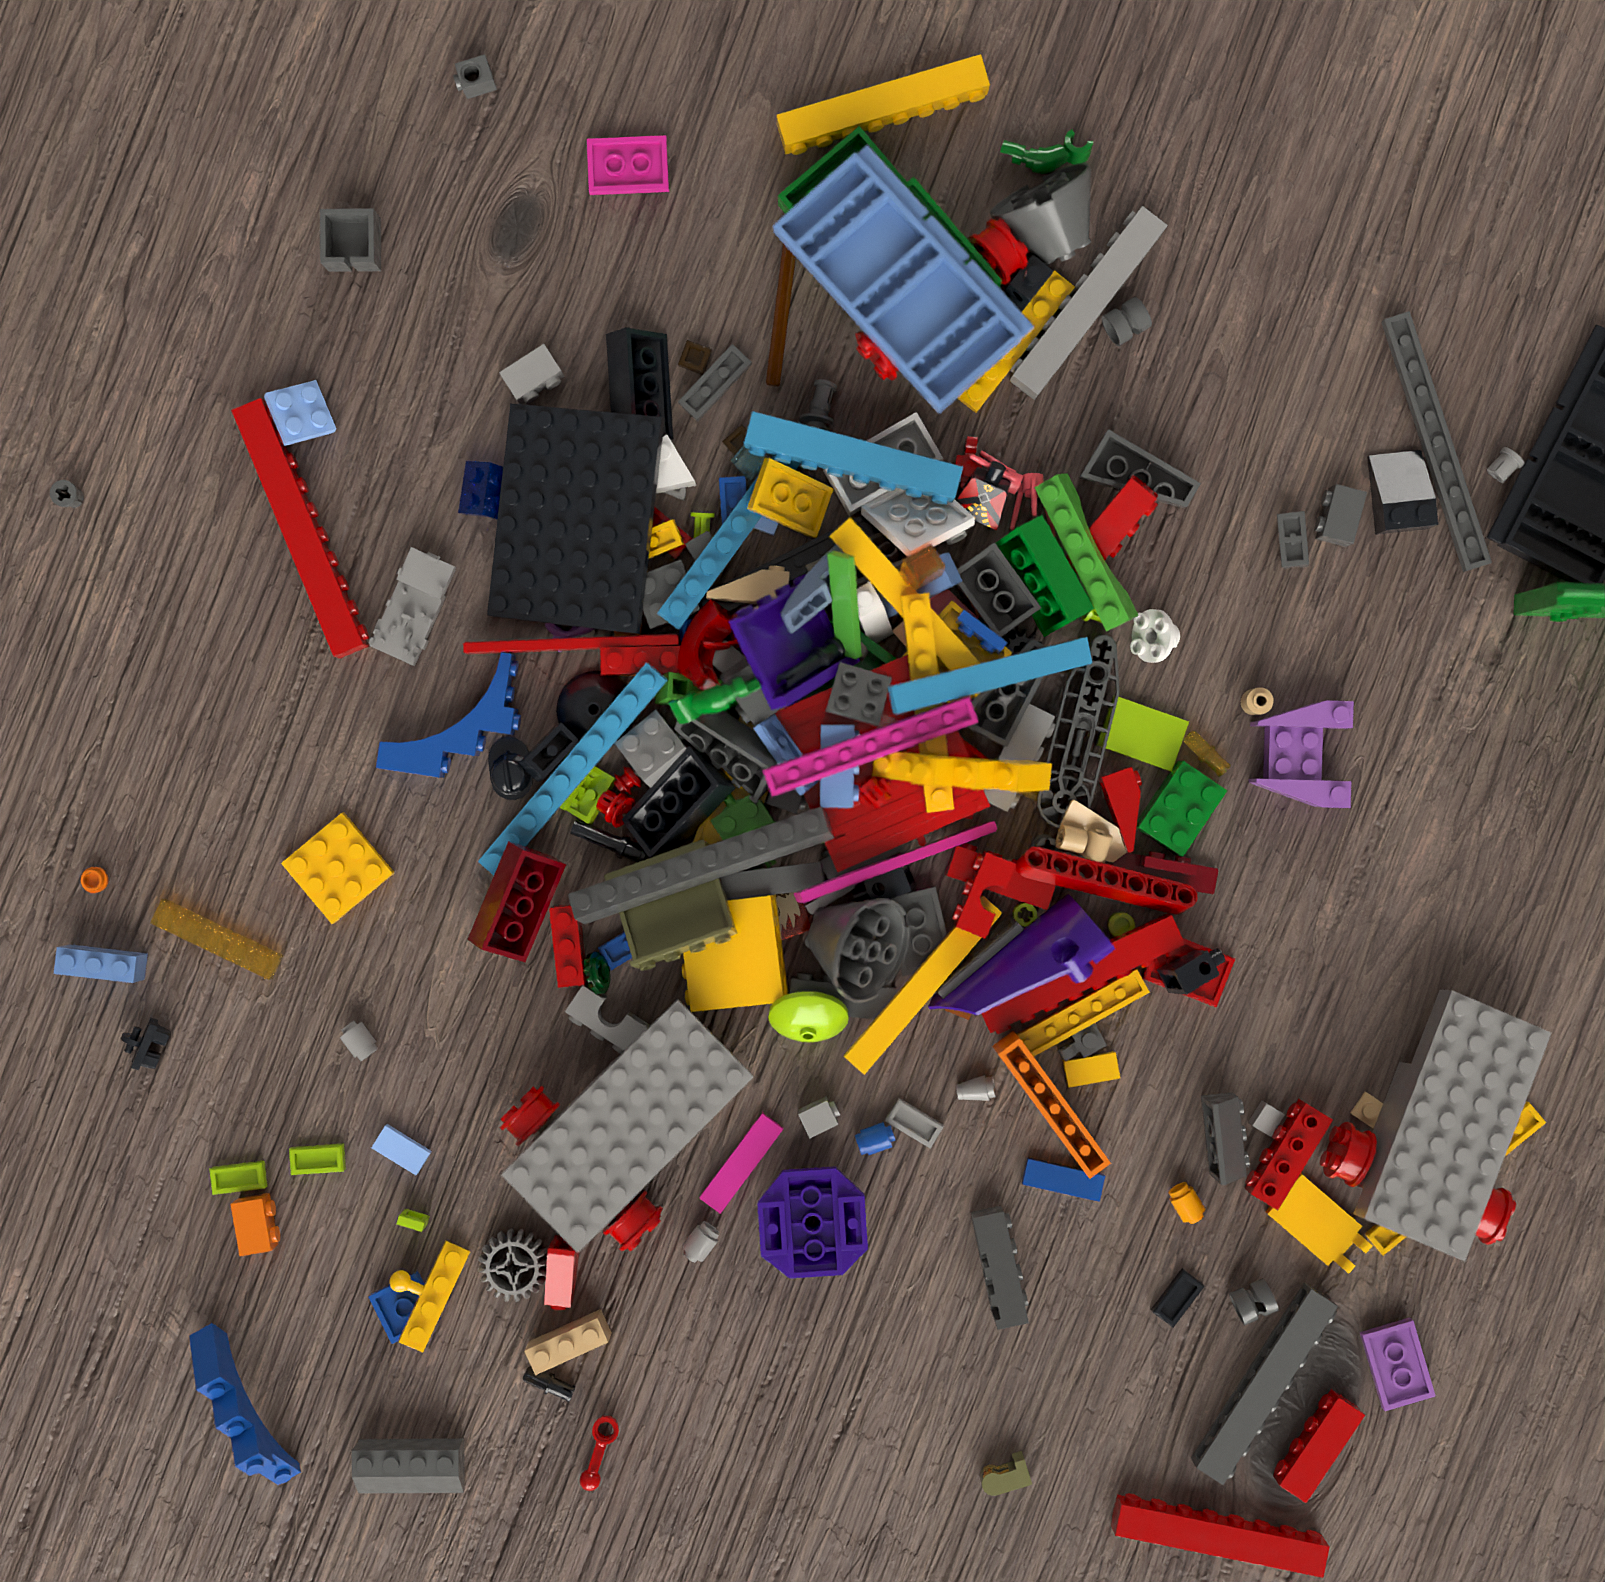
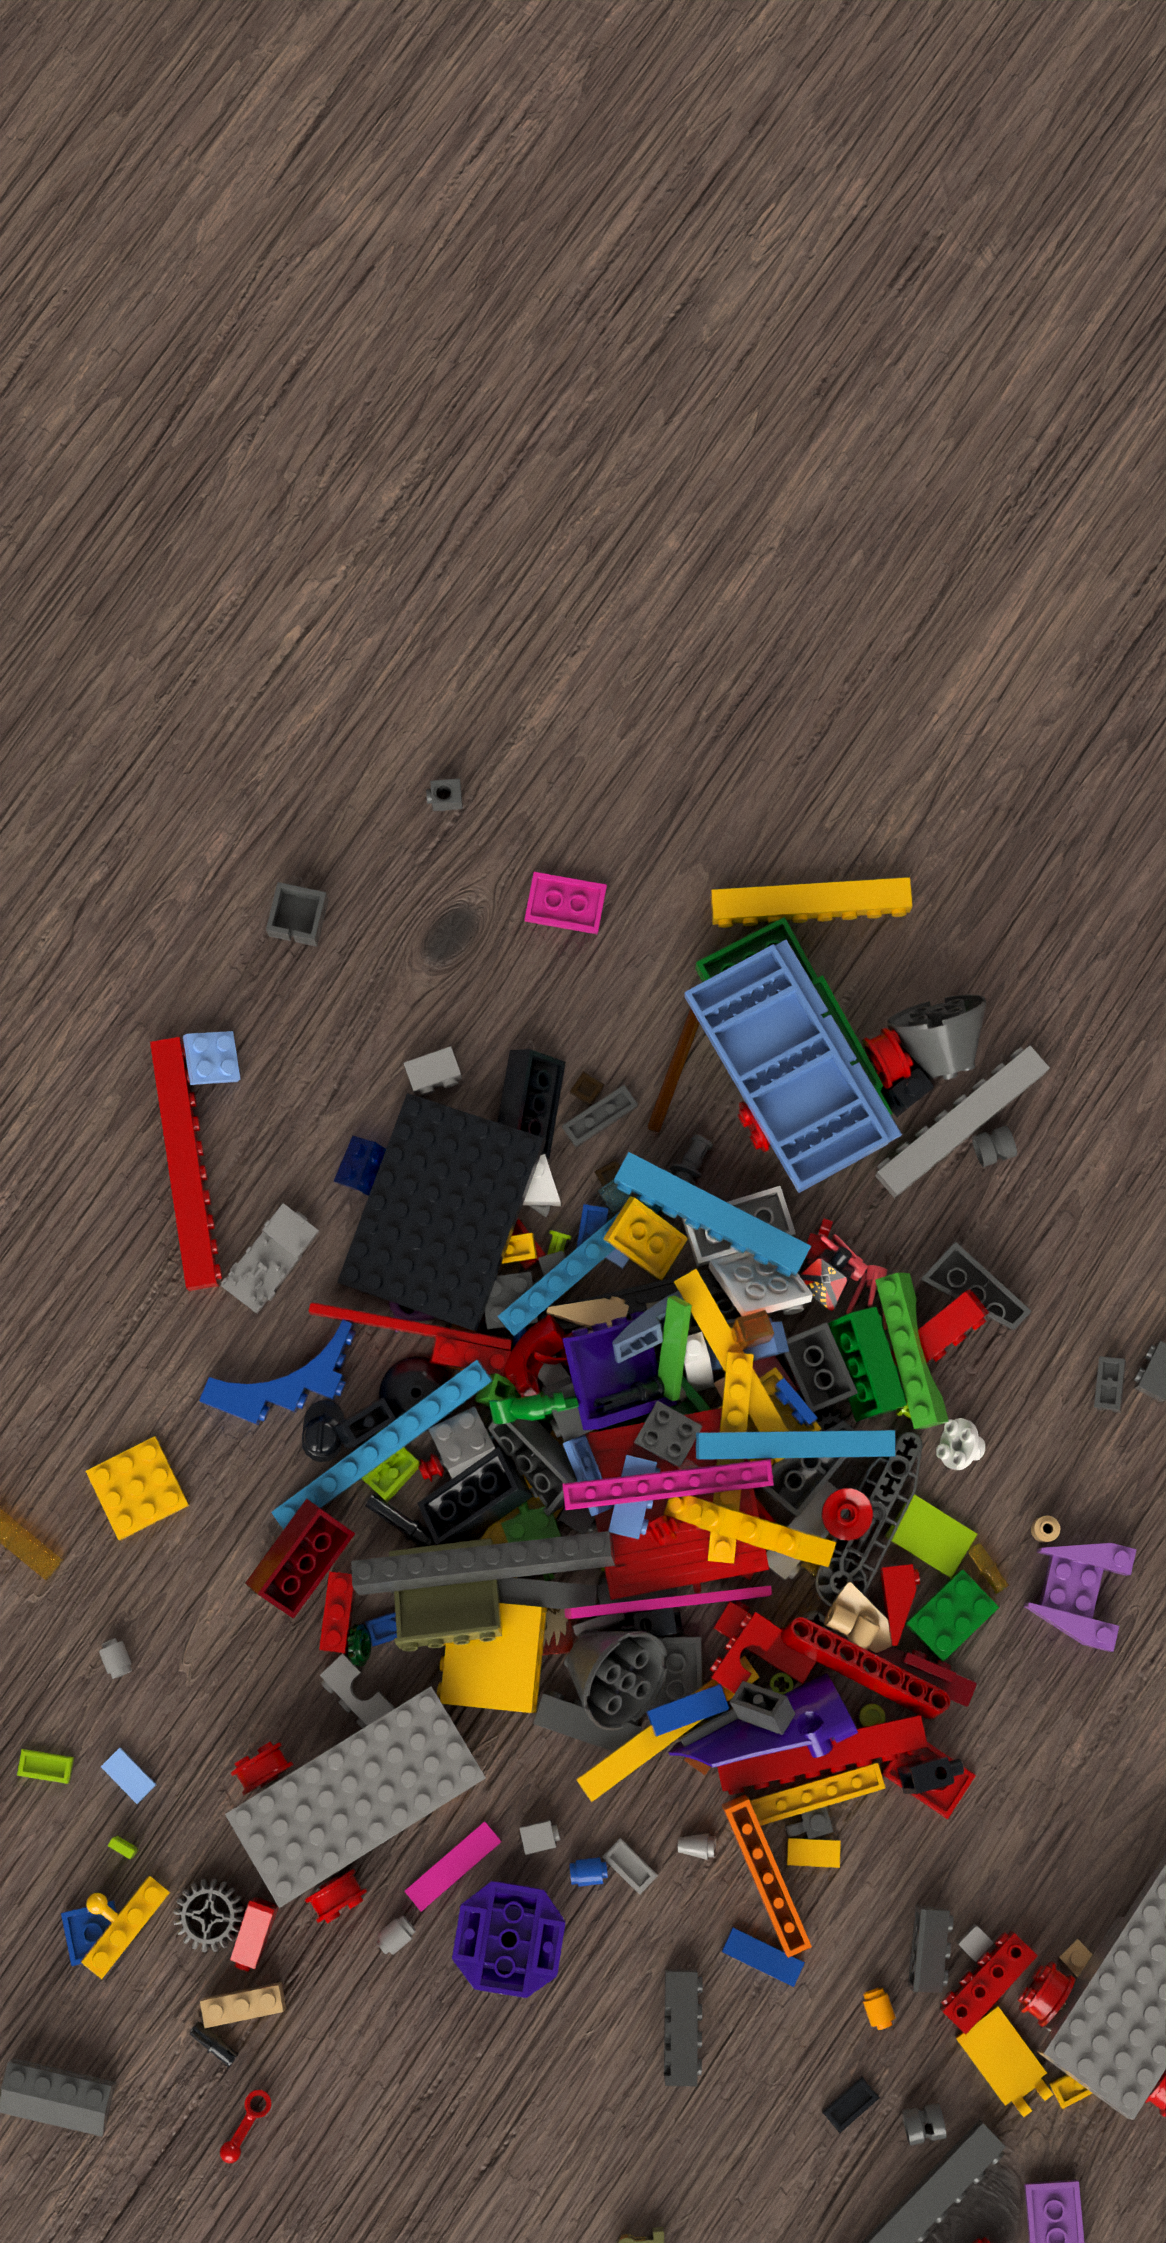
camera: 20 degrees right, 10 degrees down
red piece [596,790,635,828] -> none
lime dish [768,991,849,1042] -> none
yellow plate [957,270,1075,413] -> none
green piece [1000,129,1093,174] -> none
none -> blue tile [646,1684,729,1736]
none -> dark grey brick [730,1681,795,1735]
none -> red dish [822,1488,873,1541]

